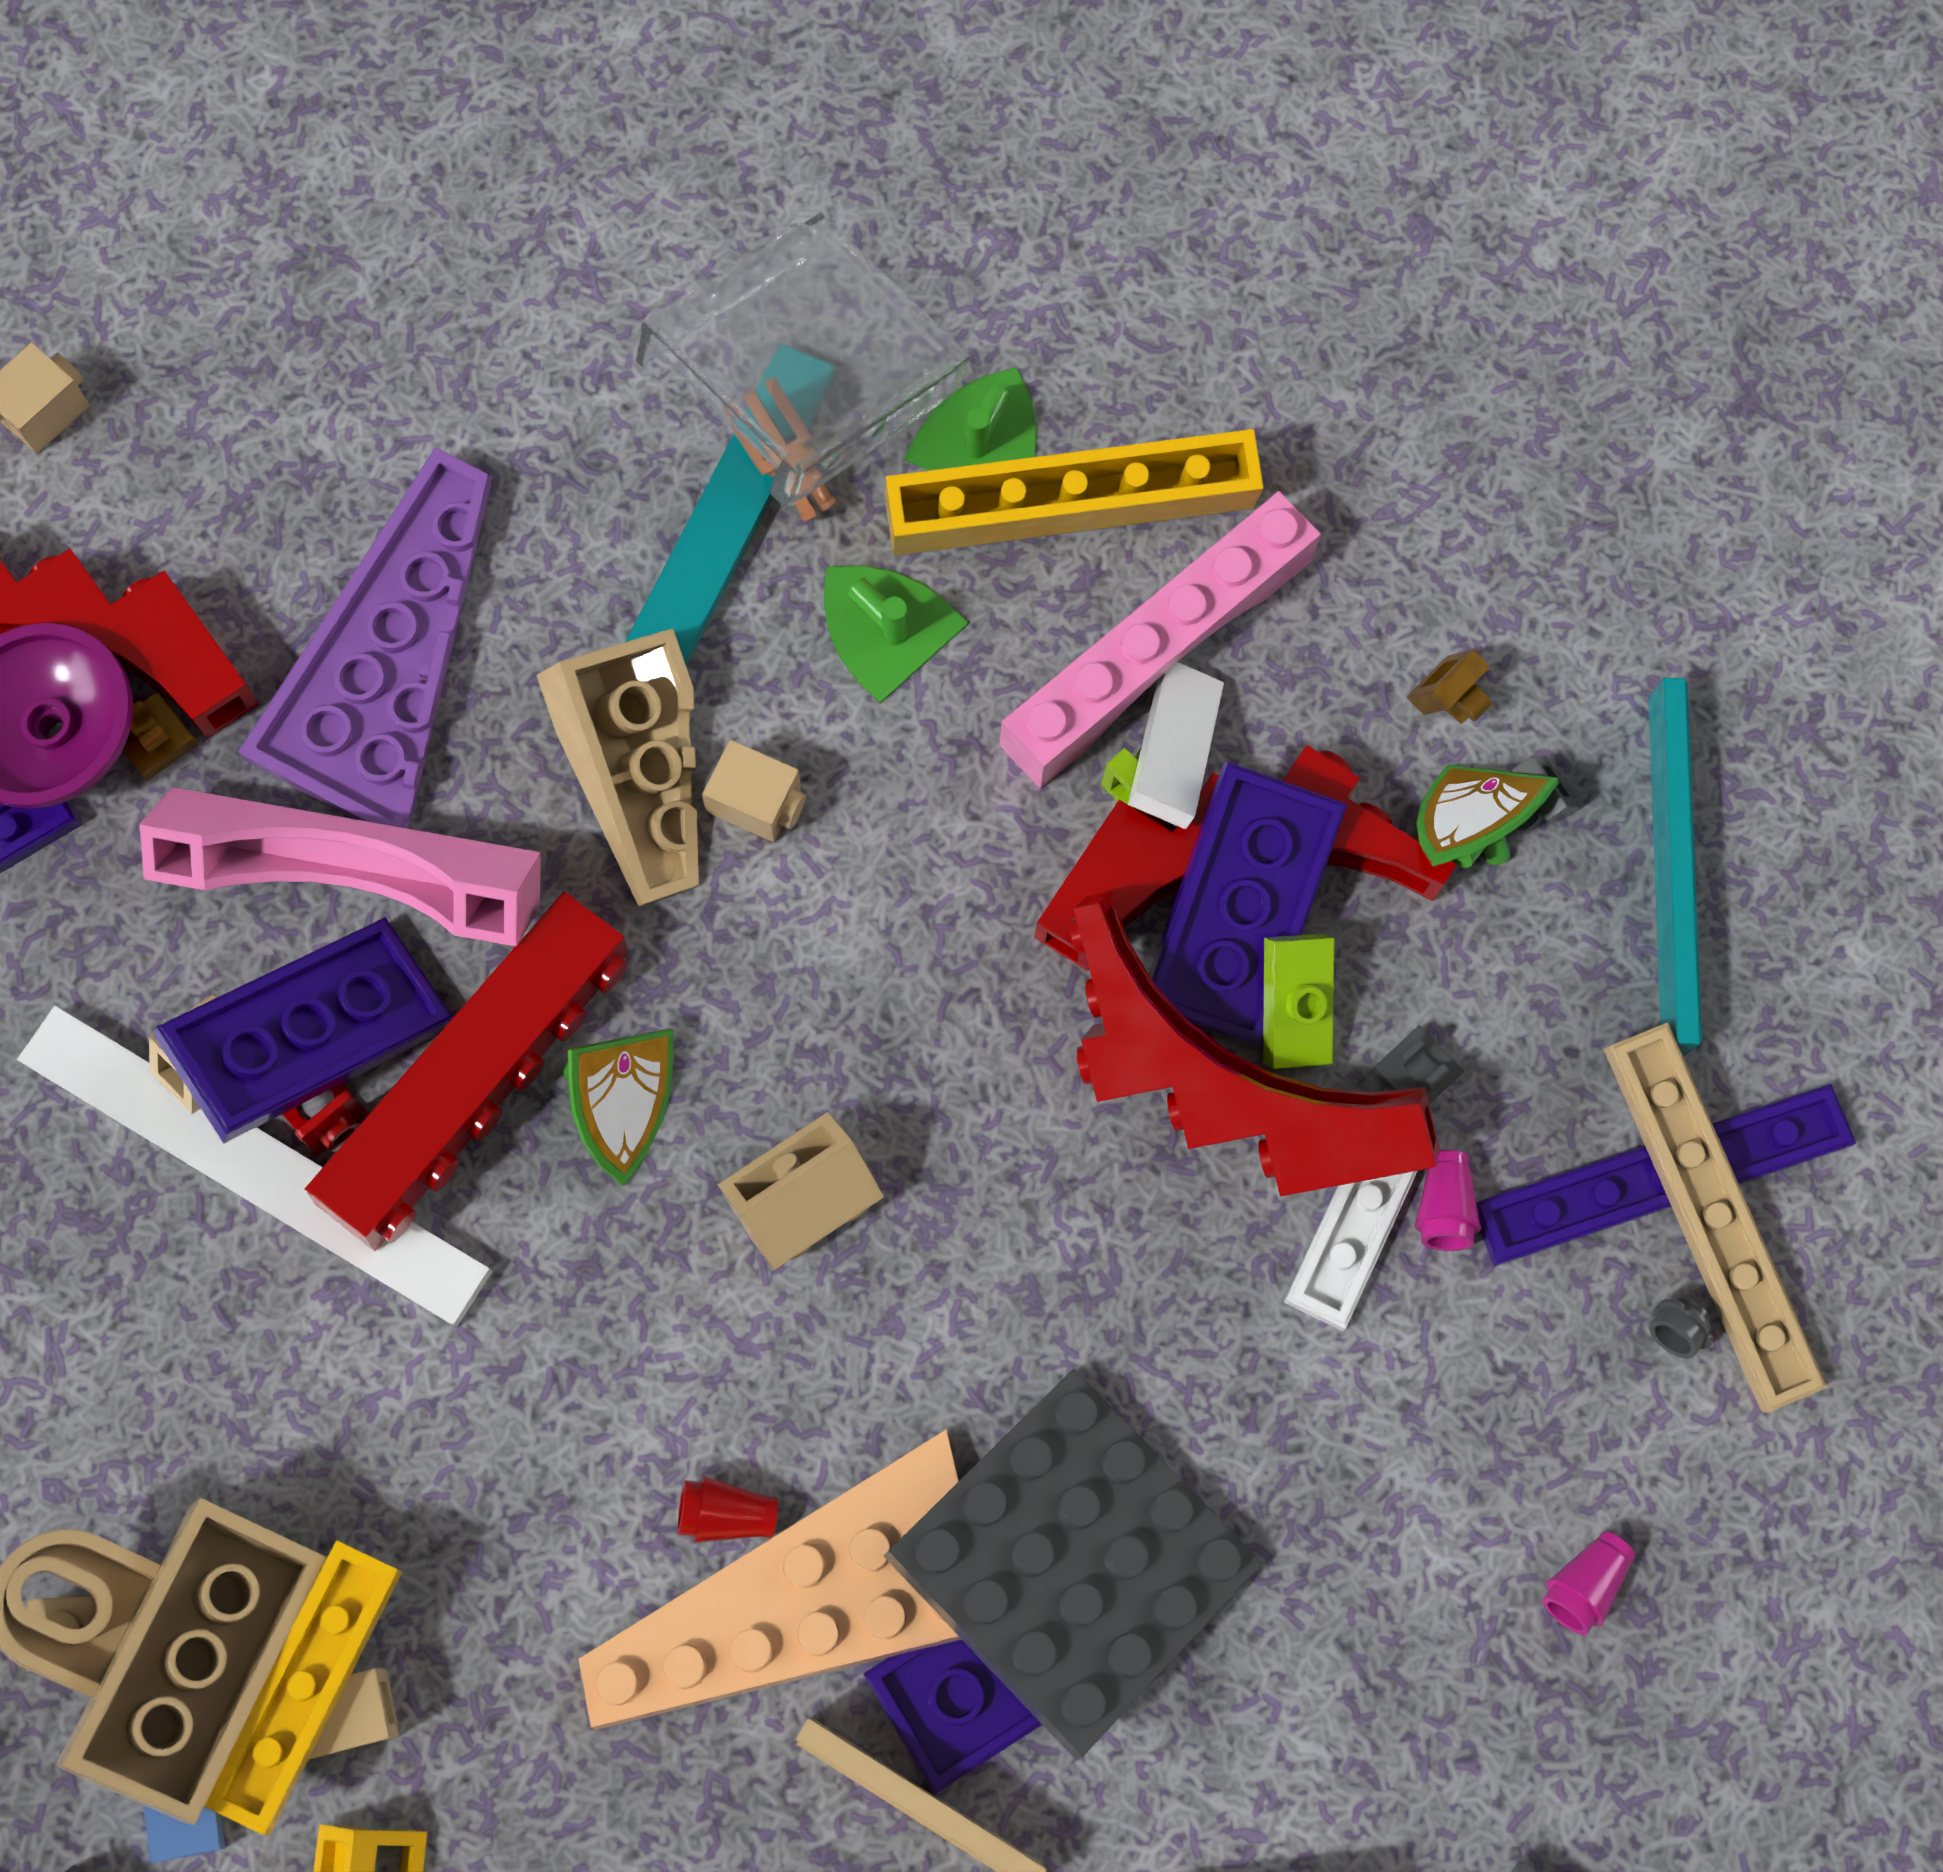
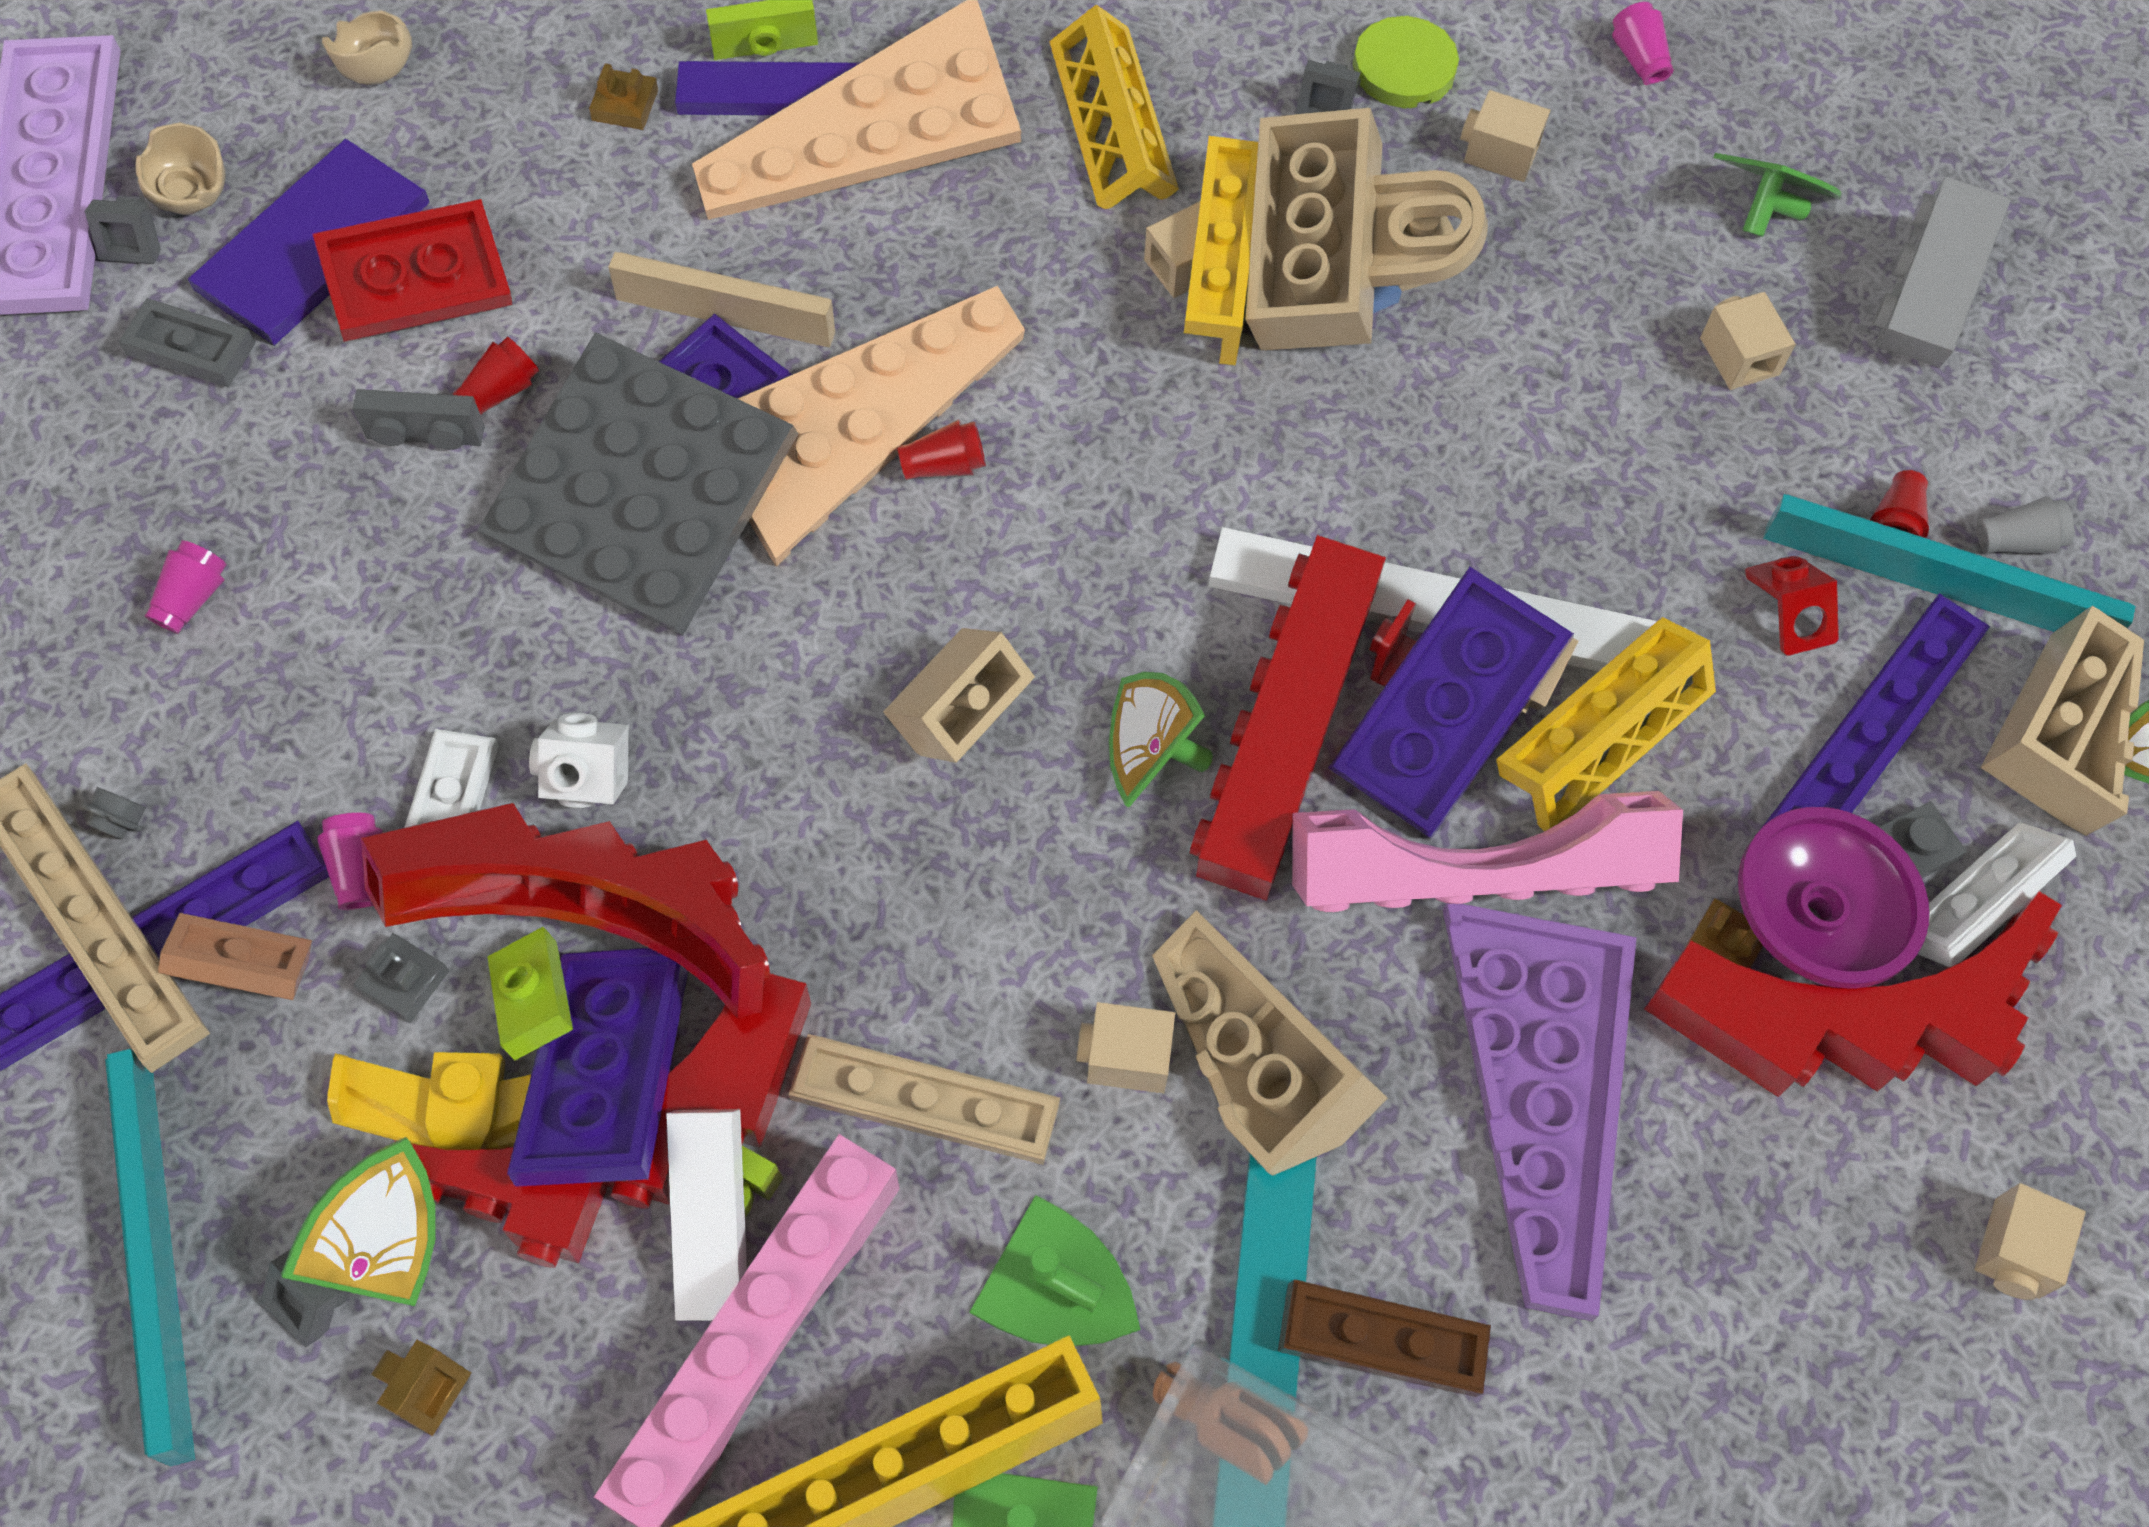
camera: 165 degrees right, 10 degrees down
none -> nougat plate [158,913,312,1000]
none -> yellow plate [327,1052,531,1150]
none -> dark grey plate [352,389,485,450]
none -> red cone [451,336,539,415]
none -> white brick [529,713,629,808]
none -> tan tile [788,1034,1060,1165]
none -> reddish brown tile [1278,1279,1491,1397]
none -> yellow fence [1496,617,1716,832]

